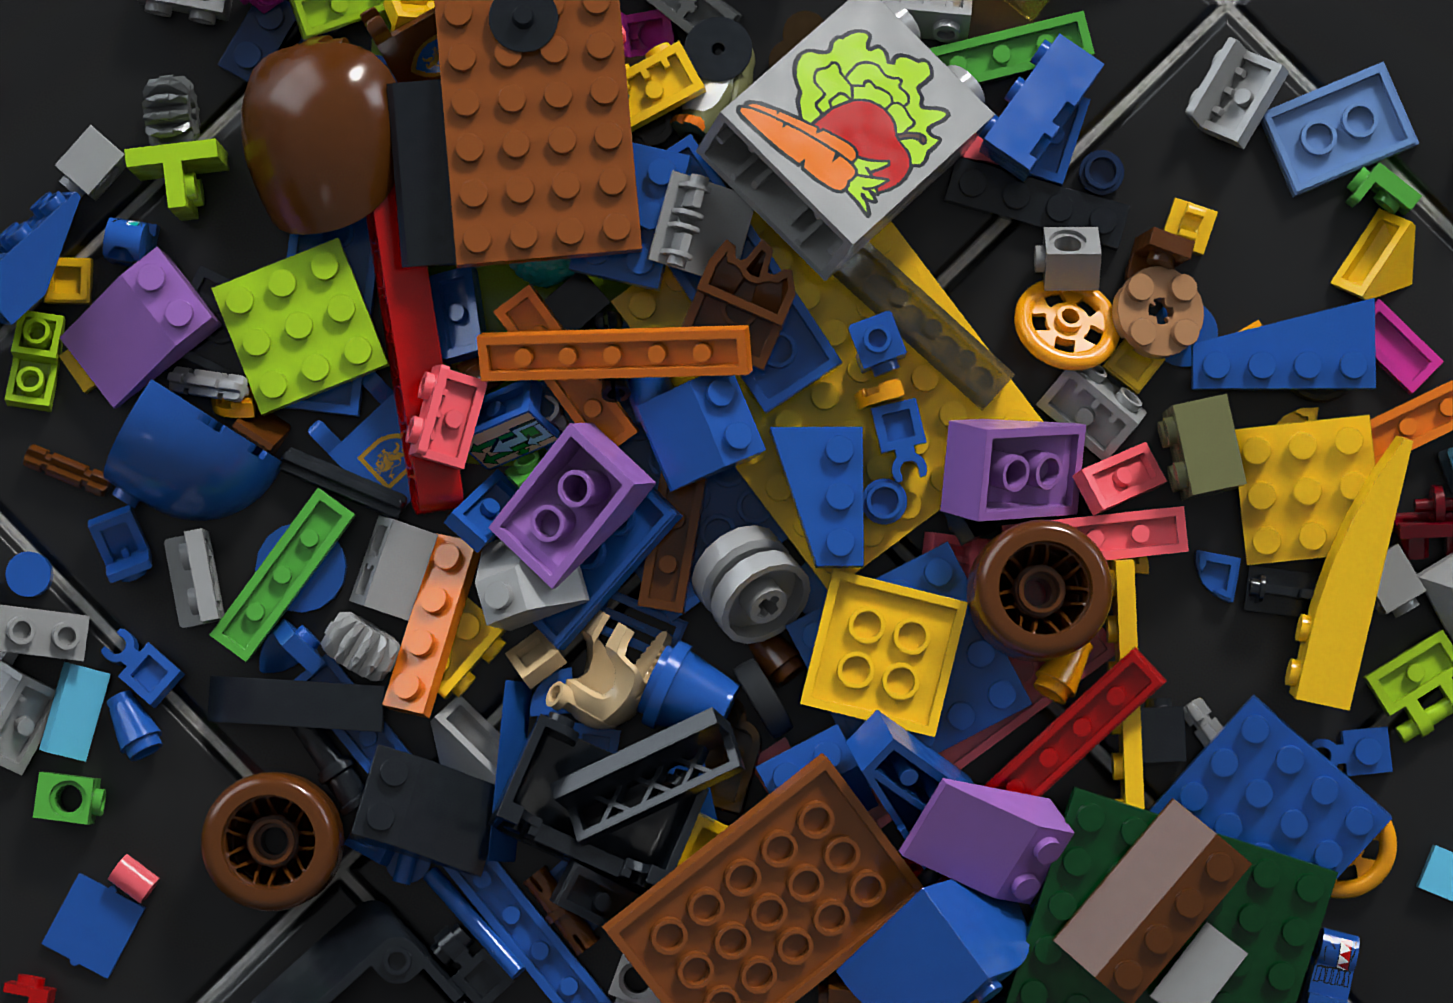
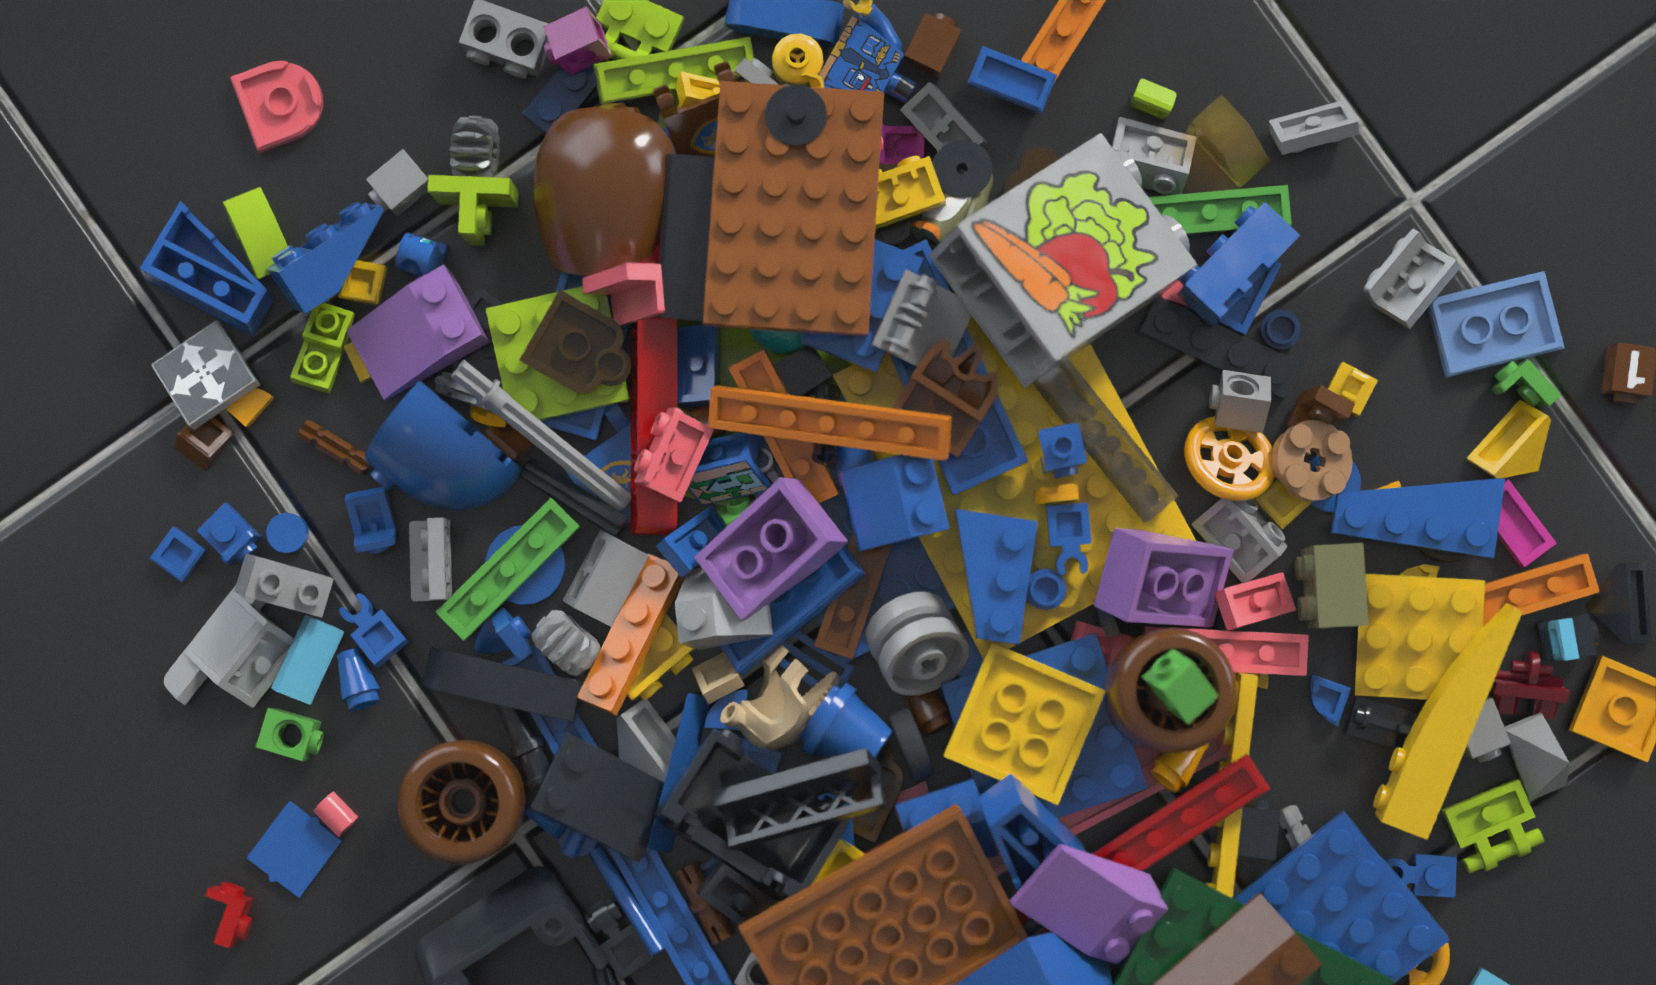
camera: 15 degrees right, 0 degrees up
none -> light grey axle [451,360,632,511]
none -> dark brown plate [519,289,631,394]
none -> coral panel [582,263,665,326]
none -> bright green brick [1143,649,1218,724]

